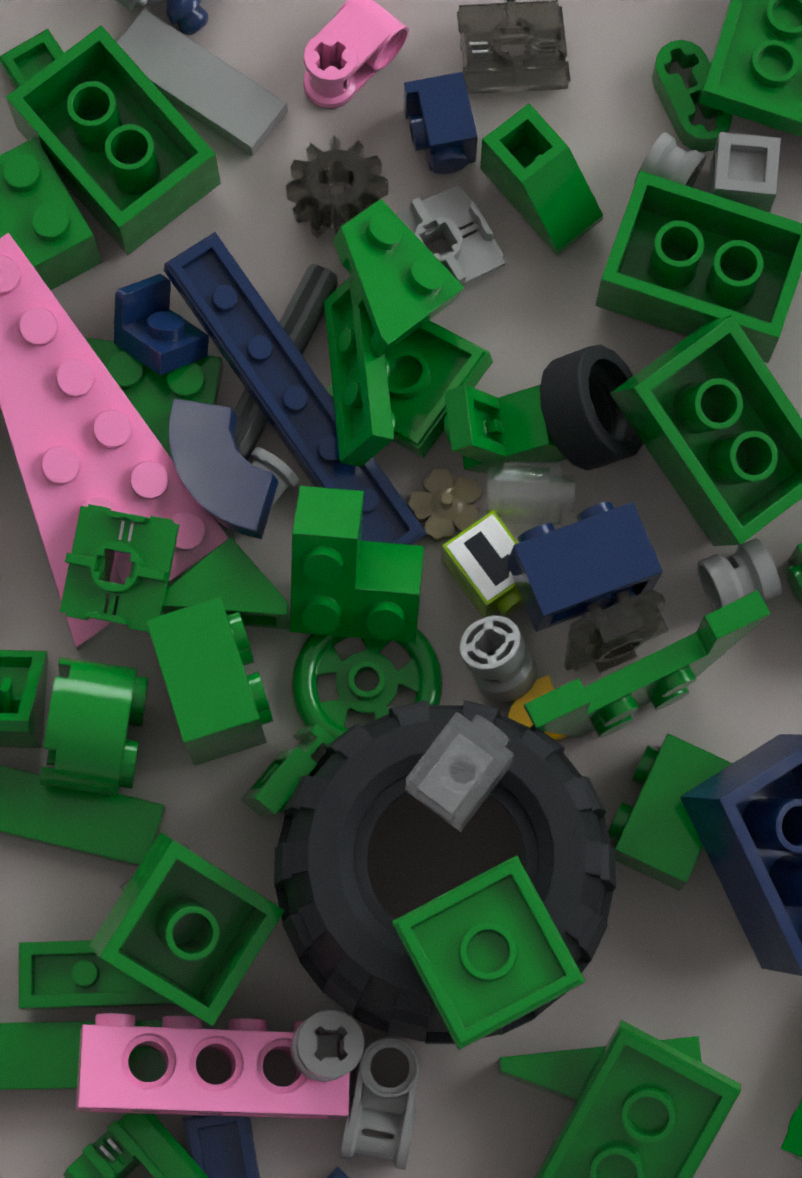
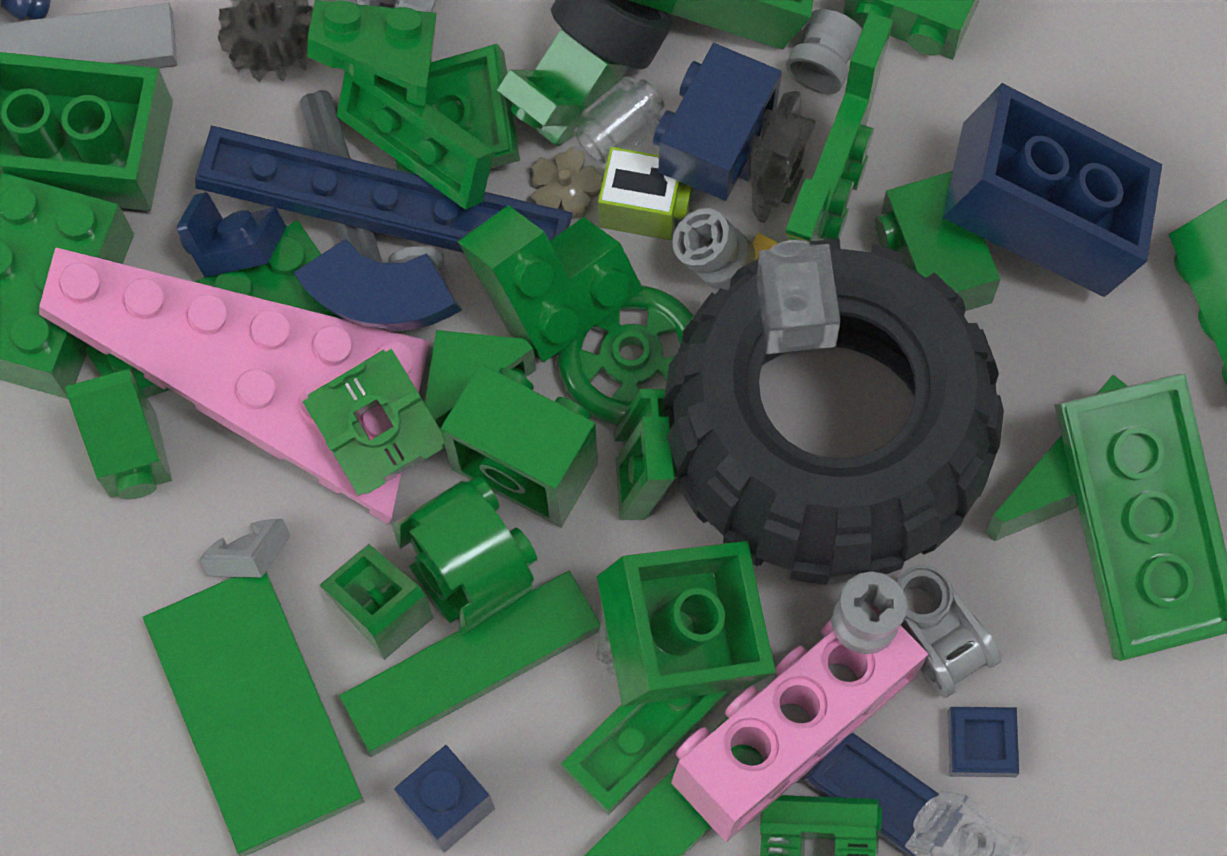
camera: 40 degrees left, 5 degrees down
green plate [392,855,585,1051] -> none

